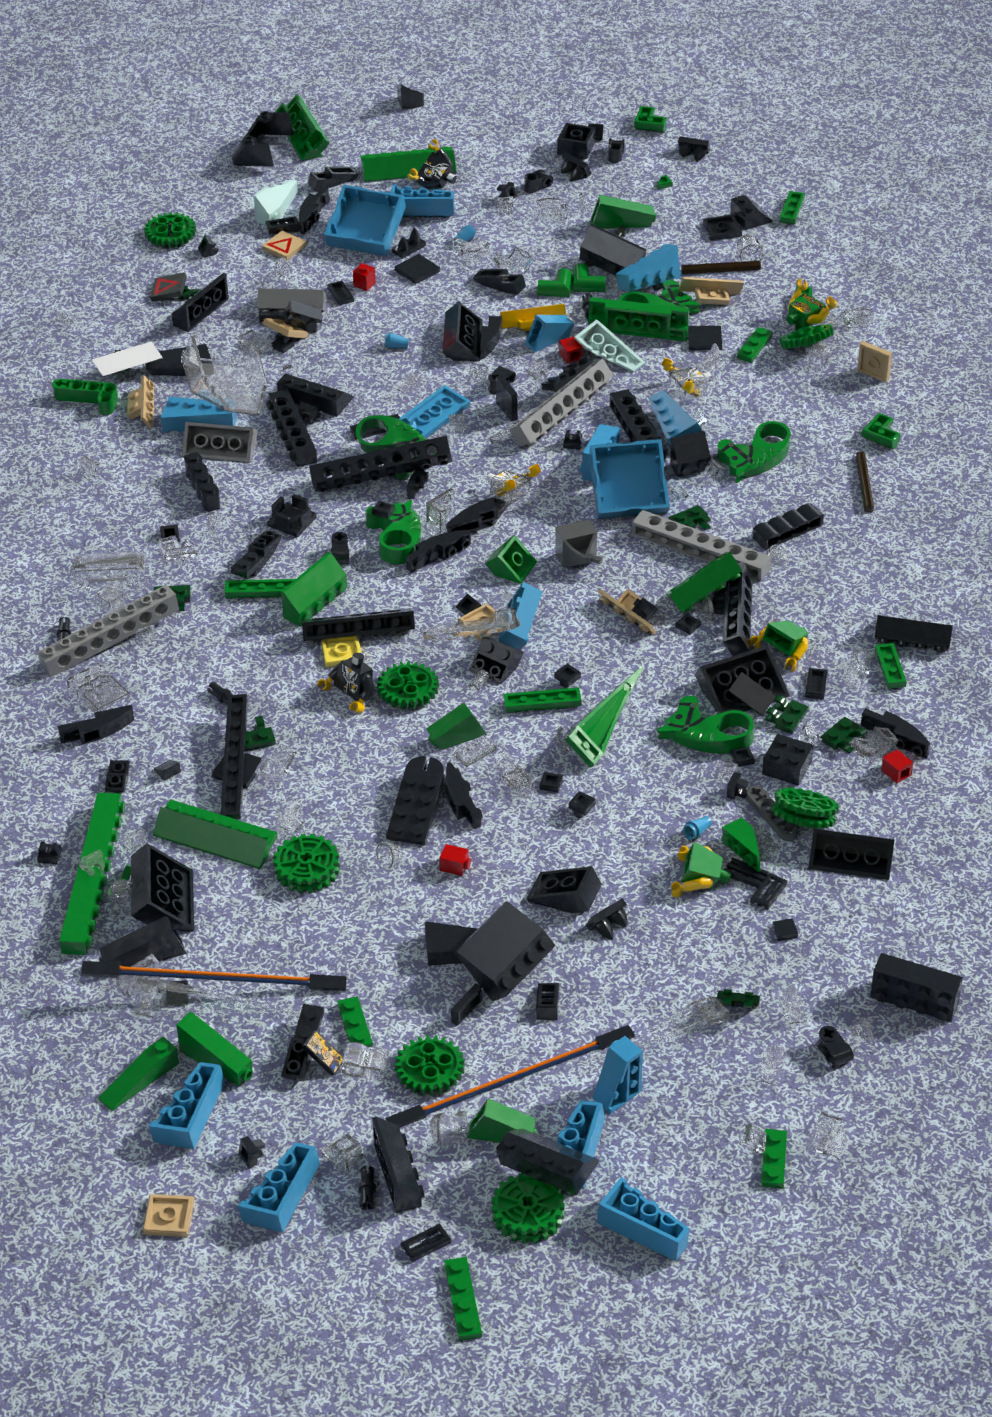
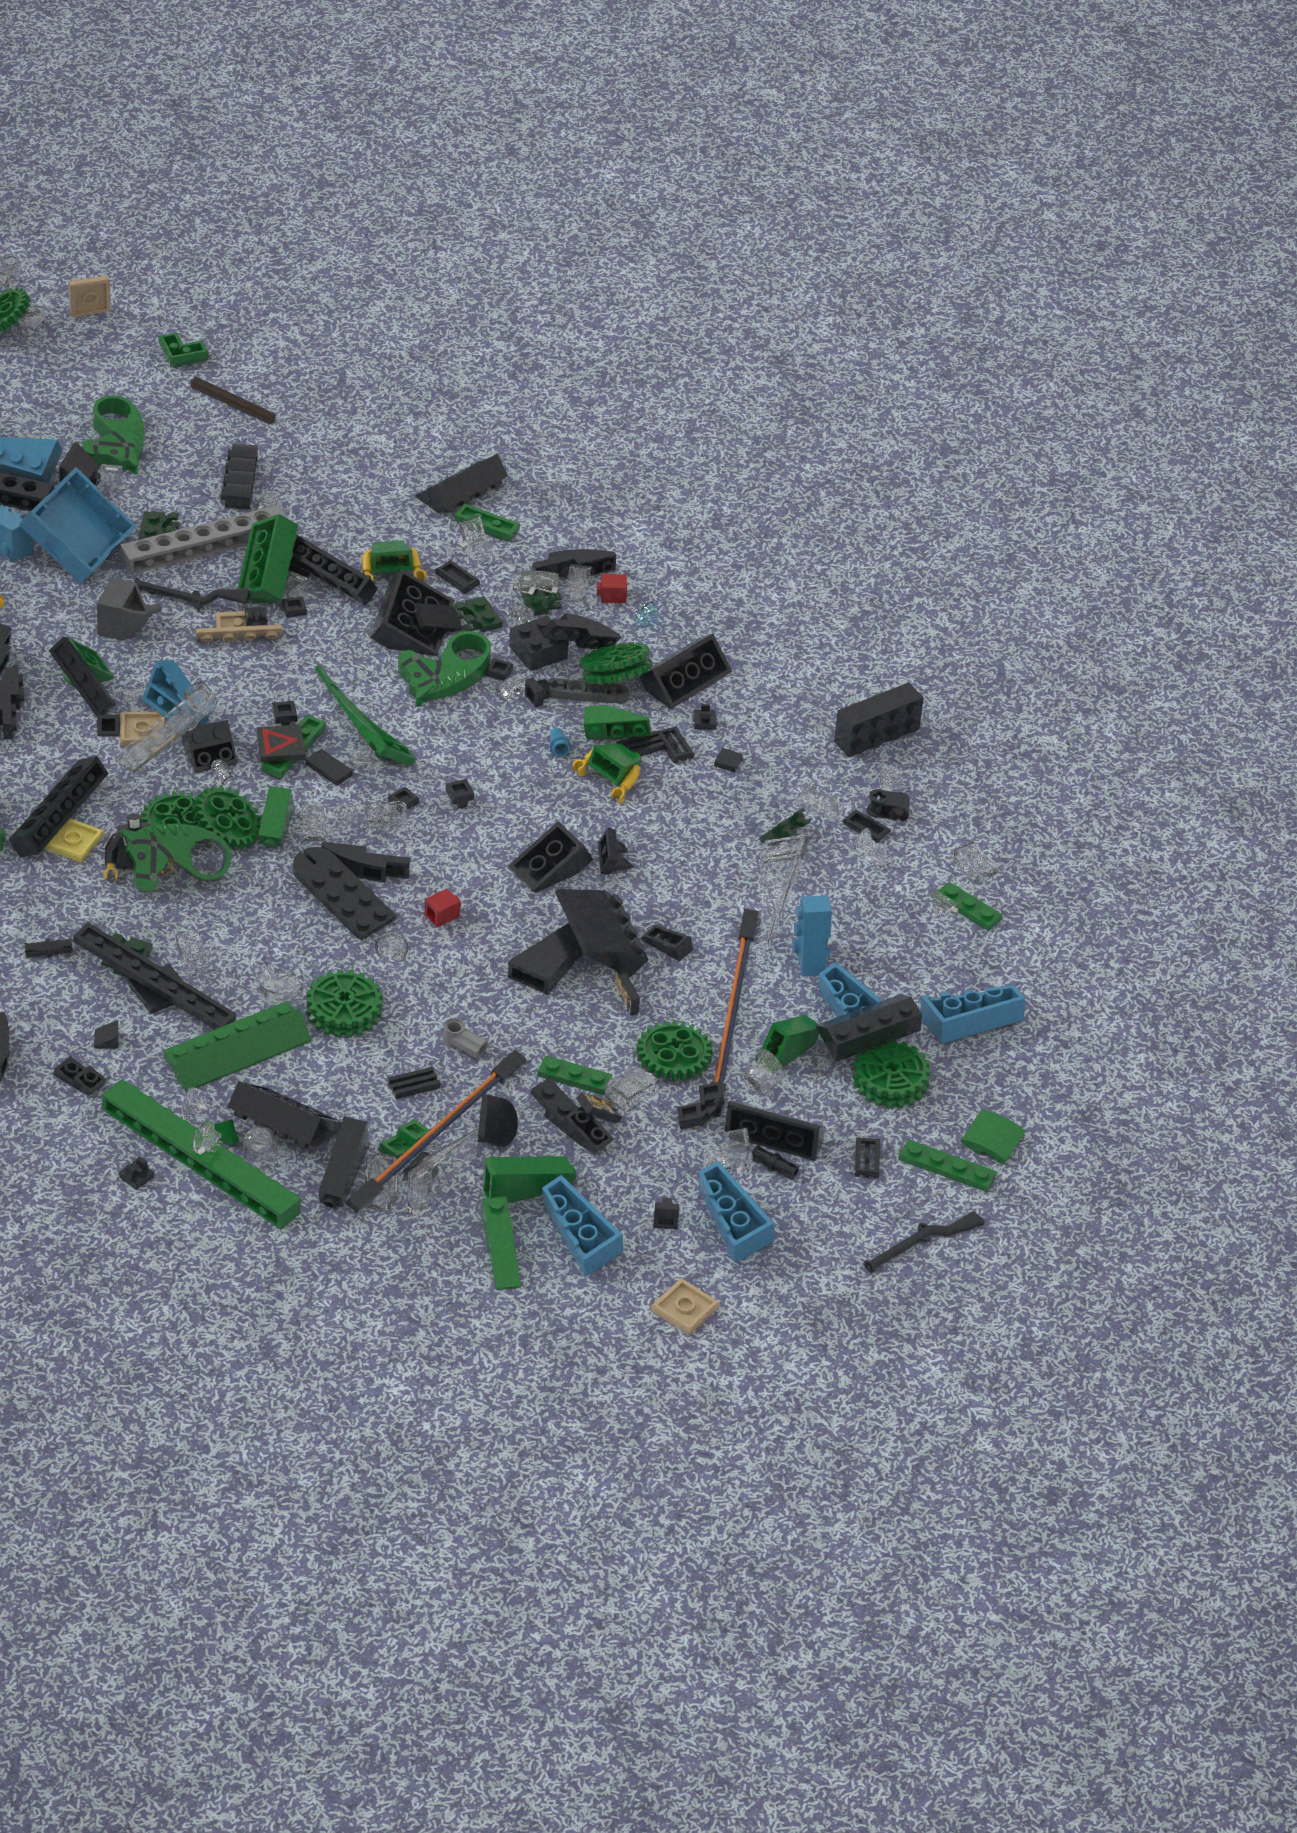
camera: 60 degrees left, 0 degrees up
none -> black tile [49,636,116,716]
none -> green animal [120,824,231,892]
none -> black piece [134,578,251,612]
none -> green gear [192,785,262,851]
none -> pearl dark grey tile [257,725,305,763]
none -> black tile [306,749,353,786]
none -> green slope [379,1119,430,1162]
none -> black tile [388,1067,441,1099]
none -> light grey piece [442,1018,489,1058]
none -> black tile [477,1094,518,1147]
none -> clear slope [512,571,559,595]
none -> black slope [540,613,621,650]
none -> clear light blue tile [633,601,659,627]
none -> black tile [677,1081,725,1129]
none -> black tile [694,704,717,730]
none -> black tile [842,809,891,843]
none -> black piece [864,1211,985,1273]
none -> green slope [960,1109,1026,1164]

